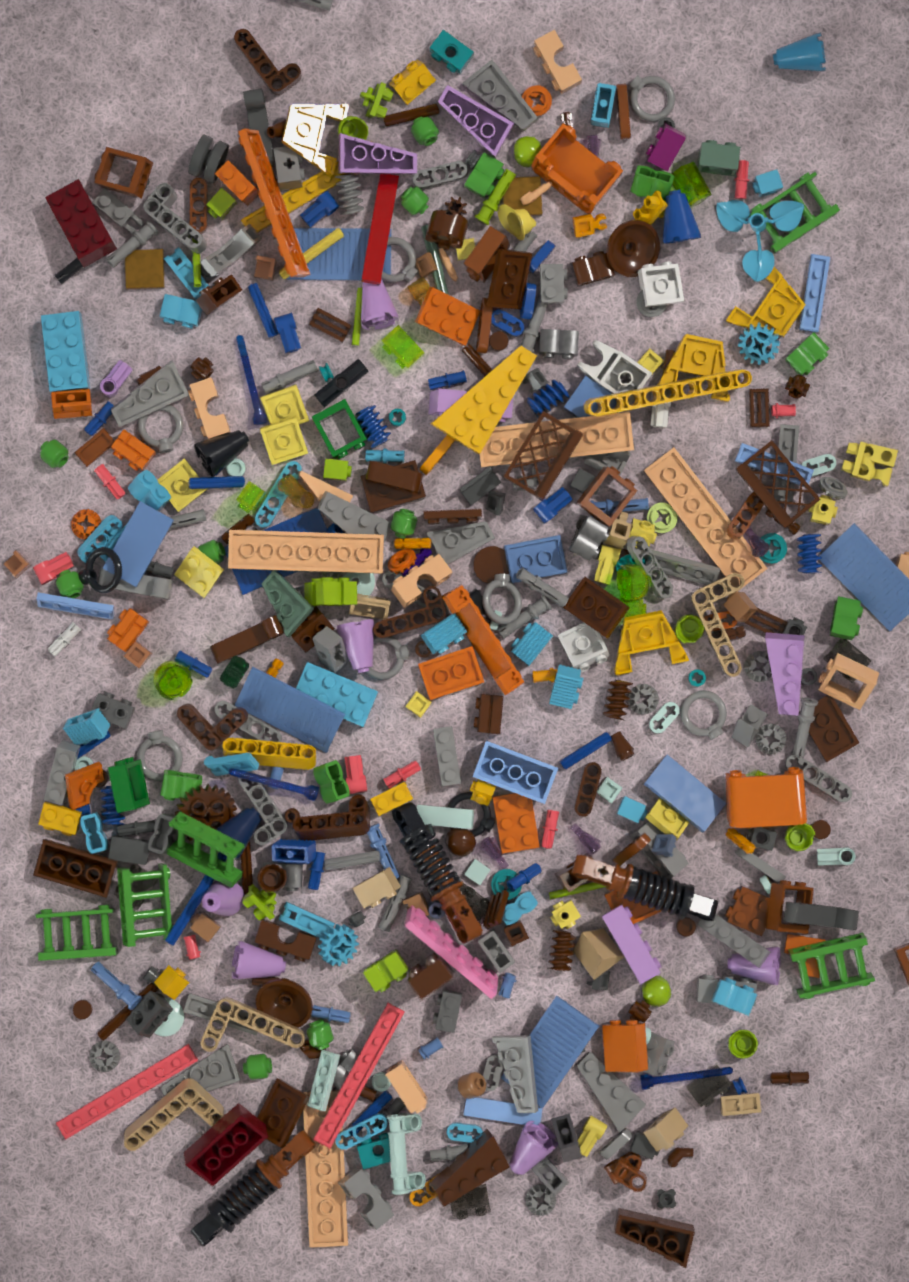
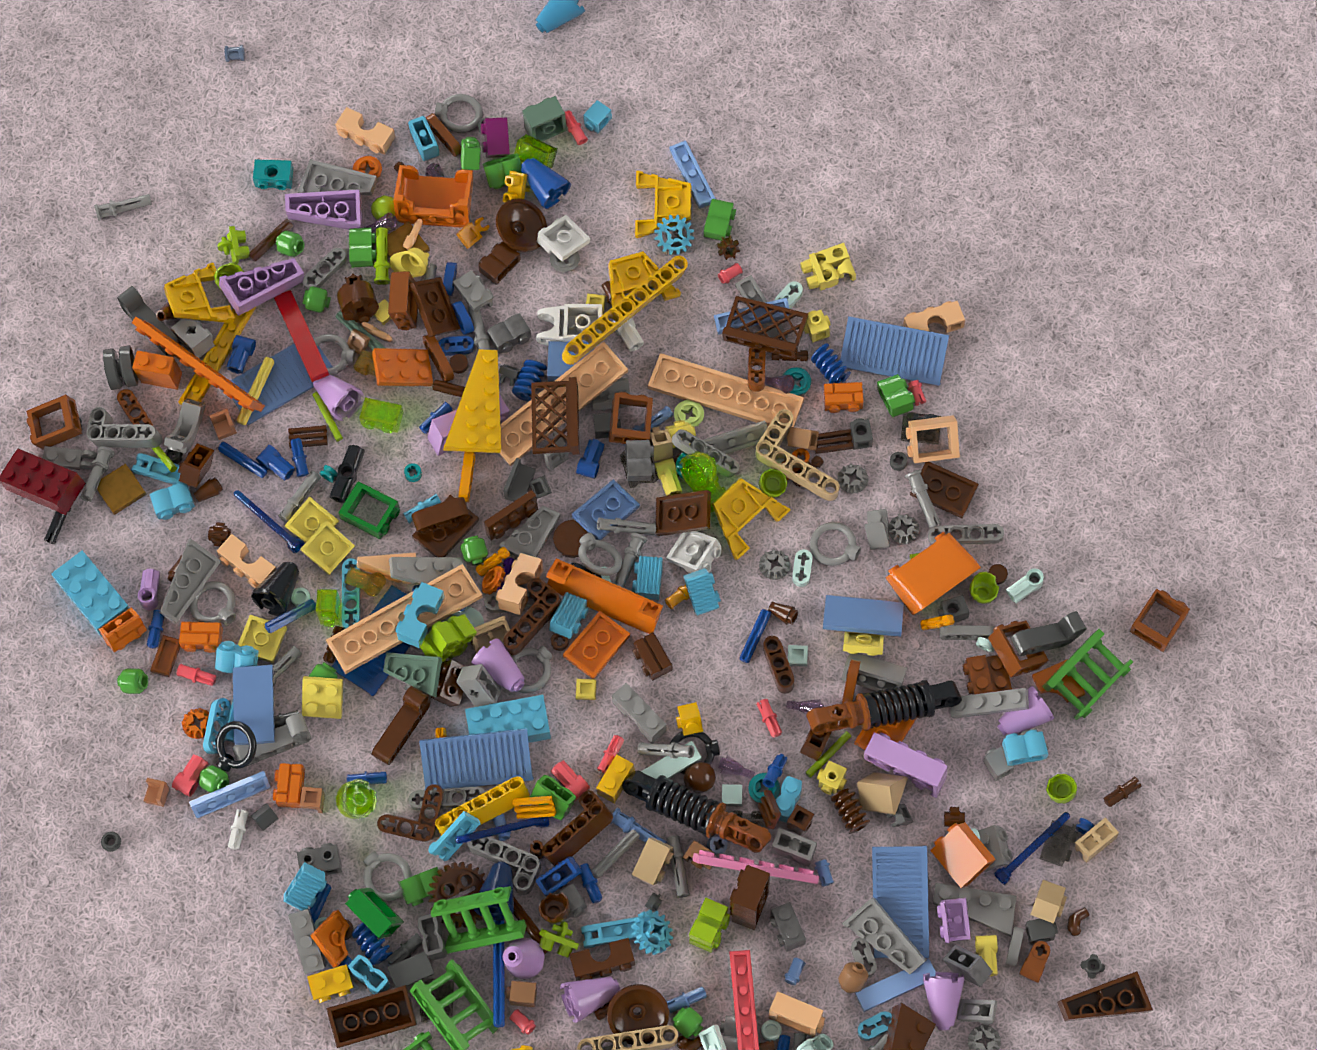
camera: 30 degrees left, 20 degrees down
lime brick [206,188,237,220] -> none
clear green gear [220,655,249,689] -> none
reddish brown beam [234,29,302,95] -> none
lime brick [323,459,352,481] -> none
light grey piece [335,174,364,215] -> none
blue piece [355,405,391,449] -> none
yellow bracket [389,60,436,105] -> none
dark grey bush [465,150,482,169] -> none
light blue slope [473,741,558,804] -> none
orange plate [493,793,540,854] -> none
reddish brown piece [602,680,633,721] -> none
dark orange piece [609,1158,647,1192] -> none
medium azure brick [617,796,647,823] -> none
lime hair [642,976,671,1007] -> none
sand blue tile [652,834,676,857] -> none
reddish brown tile [676,917,696,937] -> none
teal bush [688,669,706,687] -> none
medium azure plant [716,200,804,282] -> none
bright green fence [749,172,840,254] -> none
reddish brown tile [749,388,770,428] -> none
lavender wedge [765,632,804,715] -> none
light grey gear [818,477,848,500] -> none
none -> reddish brown cone [193,477,223,503]
none -> dark grey slope [251,804,279,831]
none -> blue axle [291,438,309,477]
none -> cone [364,212,397,231]
none -> medium azure arch [395,582,444,648]
none -> bright green brick [461,137,481,170]
none -> light orange tile [512,796,556,819]
none -> light grey pin [637,742,695,759]
none -> orange brick [823,382,863,413]
none -> coral pin [908,380,927,406]
none -> lavender bracket [937,898,971,943]

